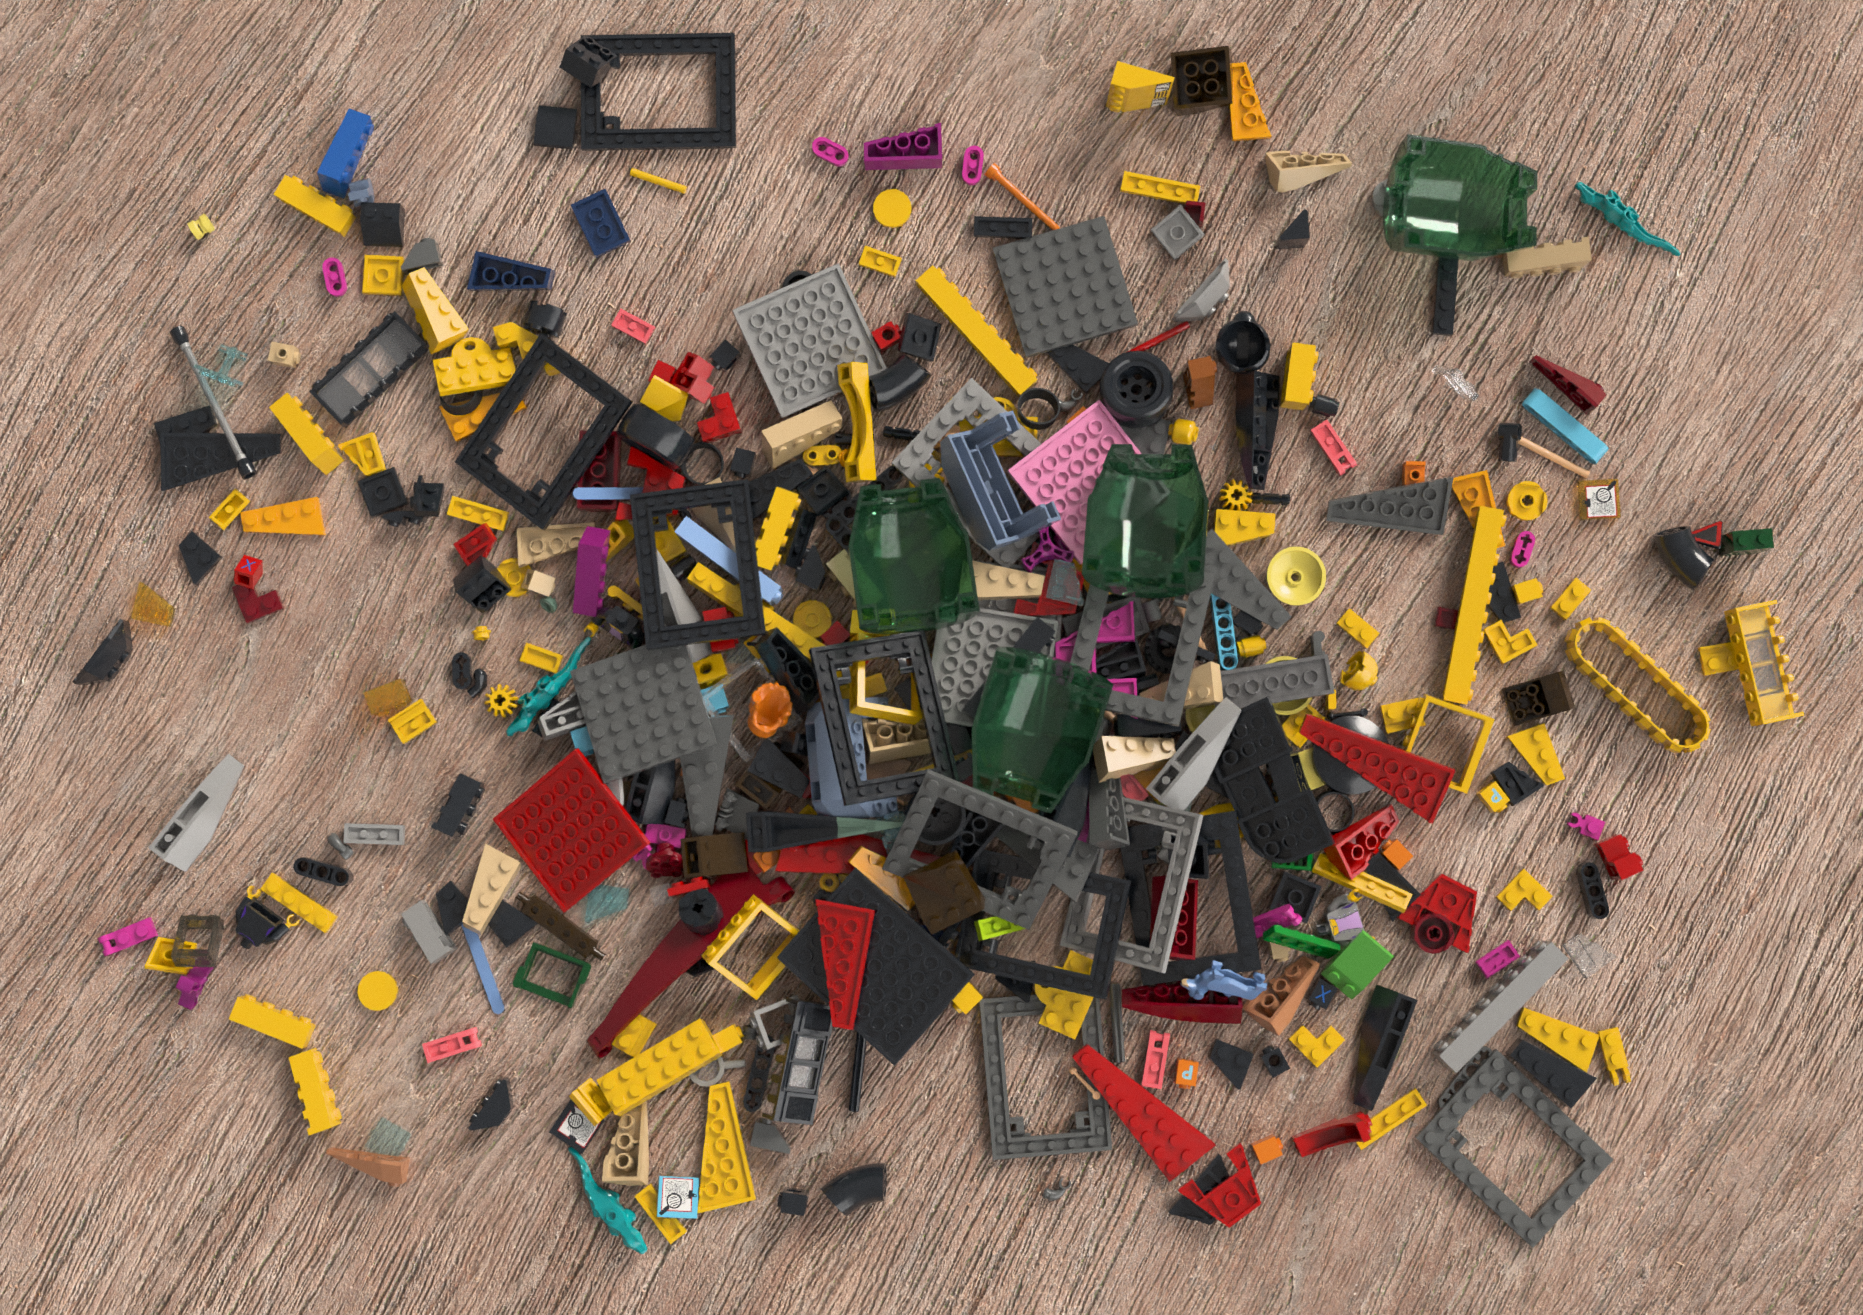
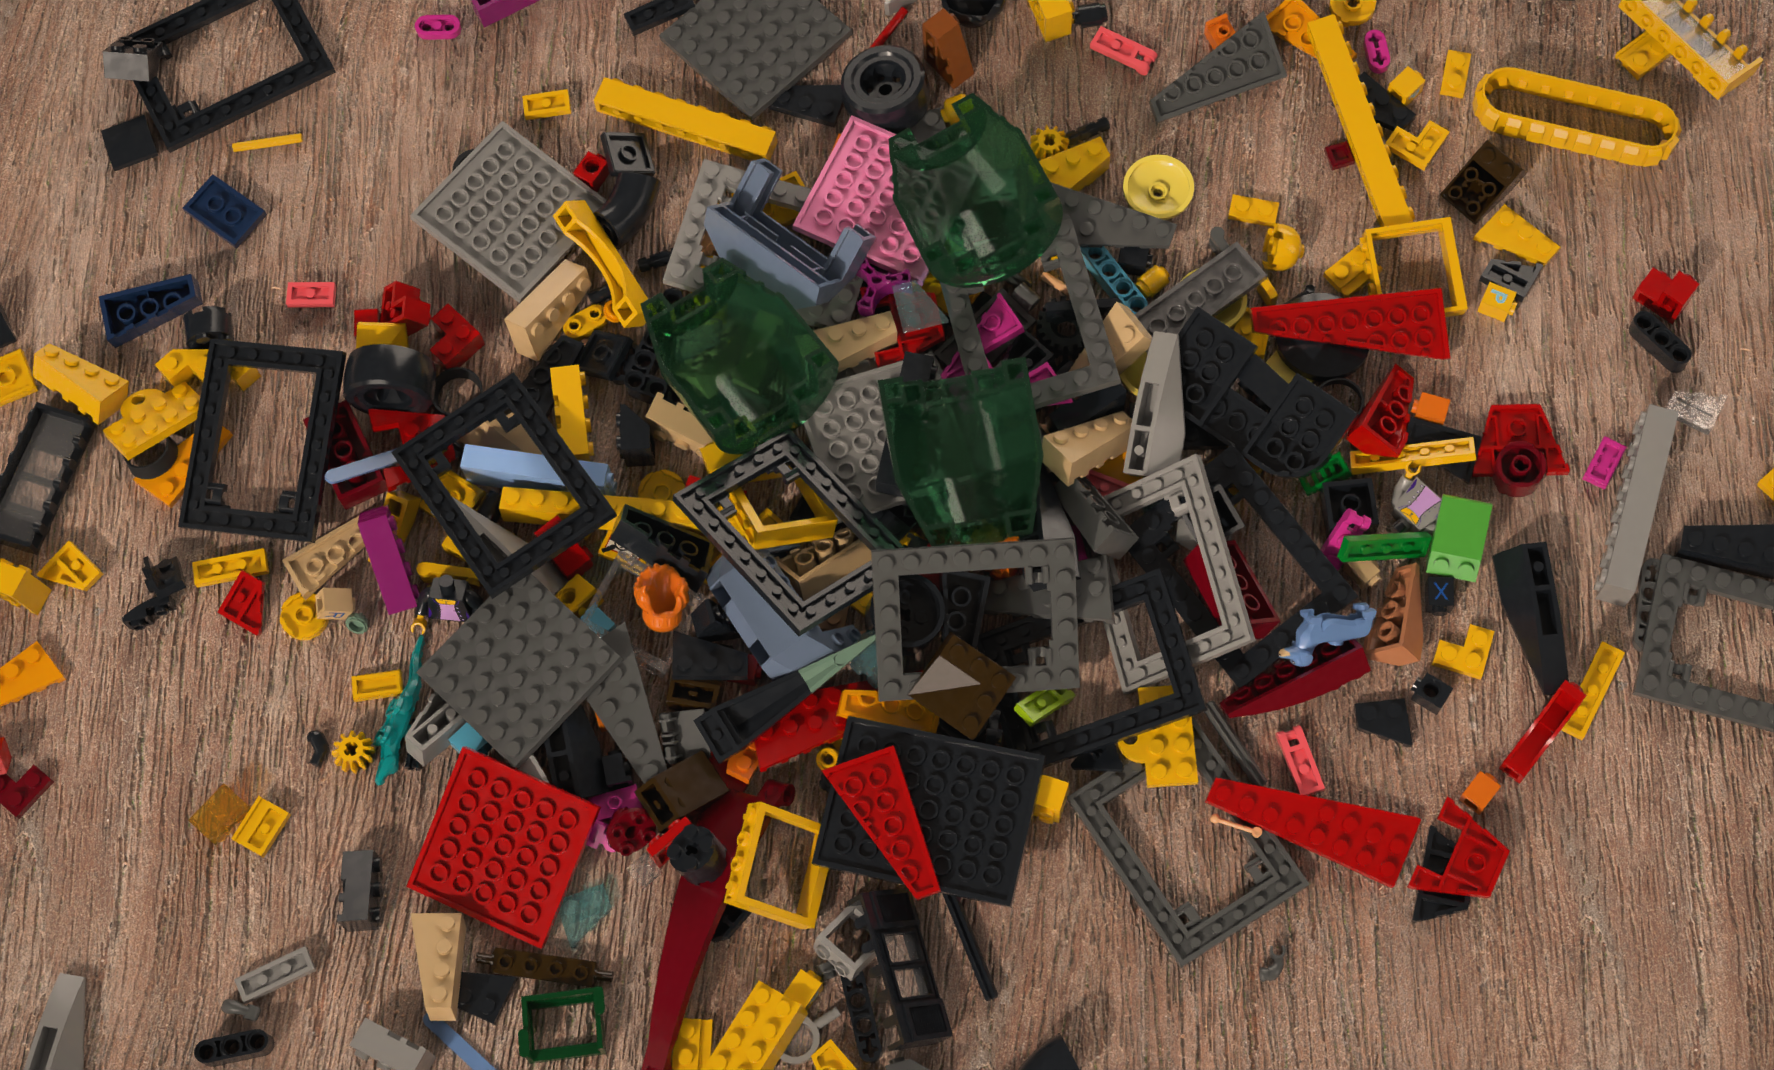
camera: 25 degrees left, 15 degrees down
black tile [357,467,409,518] -> none
dark grey slope [401,238,443,275] -> none
black wing [436,881,469,936] -> none
black beam [452,652,472,690] -> none
black slope [453,555,511,614] -> none
yellow plate [471,626,491,640] -> none
black brick [710,339,741,373] -> none
black brick [730,447,757,479] -> none
black plate [780,508,817,570] -> none
yellow tile [873,189,911,228] -> none
black tyre [1017,388,1060,430] -> none
dark grey arm [1058,389,1083,412] -> none
orange brick [1174,1058,1199,1089] -> none
black wedge [1235,371,1280,490] -> none
yellow plate [1496,869,1553,911] -> none
yellow wing [1516,1007,1599,1073] -> none
dark pink plate [1566,813,1605,840] -> none

